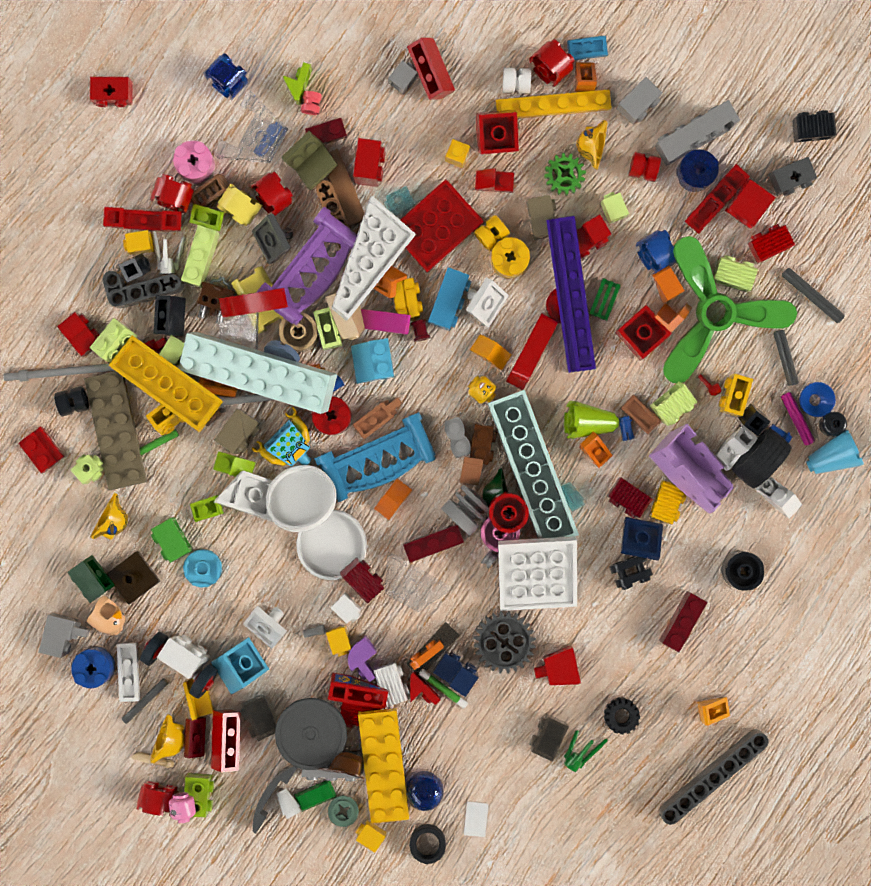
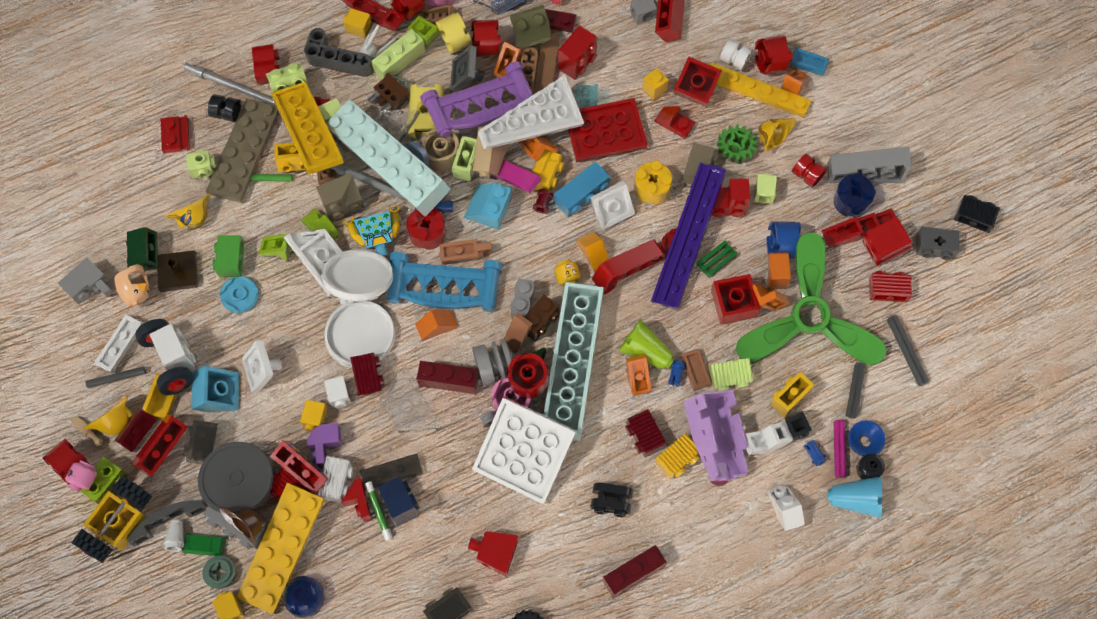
camera: 25 degrees right, 20 degrees down
blue brick [71,647,115,688] -> none
black brick [118,253,151,282] -> none
black brick [153,295,186,336] -> none
orange plate [198,377,238,397] -> none
red slope [219,288,288,317] -> none
light grey piece [303,625,326,638] -> none
orange plate [410,640,444,670] -> none
dark grey gear [473,611,536,674] -> none
yellow wheel [474,215,510,251] -> none
clear light blue cone [561,482,585,512] -> none
light grey brick [617,77,662,124] -> none
dark blue plate [621,517,663,561] -> none
red hand [698,374,722,396] -> none
yellowish green brick [713,255,758,293] -> none
black brick [721,551,764,591] -> none
black tyre [732,428,792,488] -> none
none -> brick [71,476,152,563]
none -> orange slope [493,42,522,78]

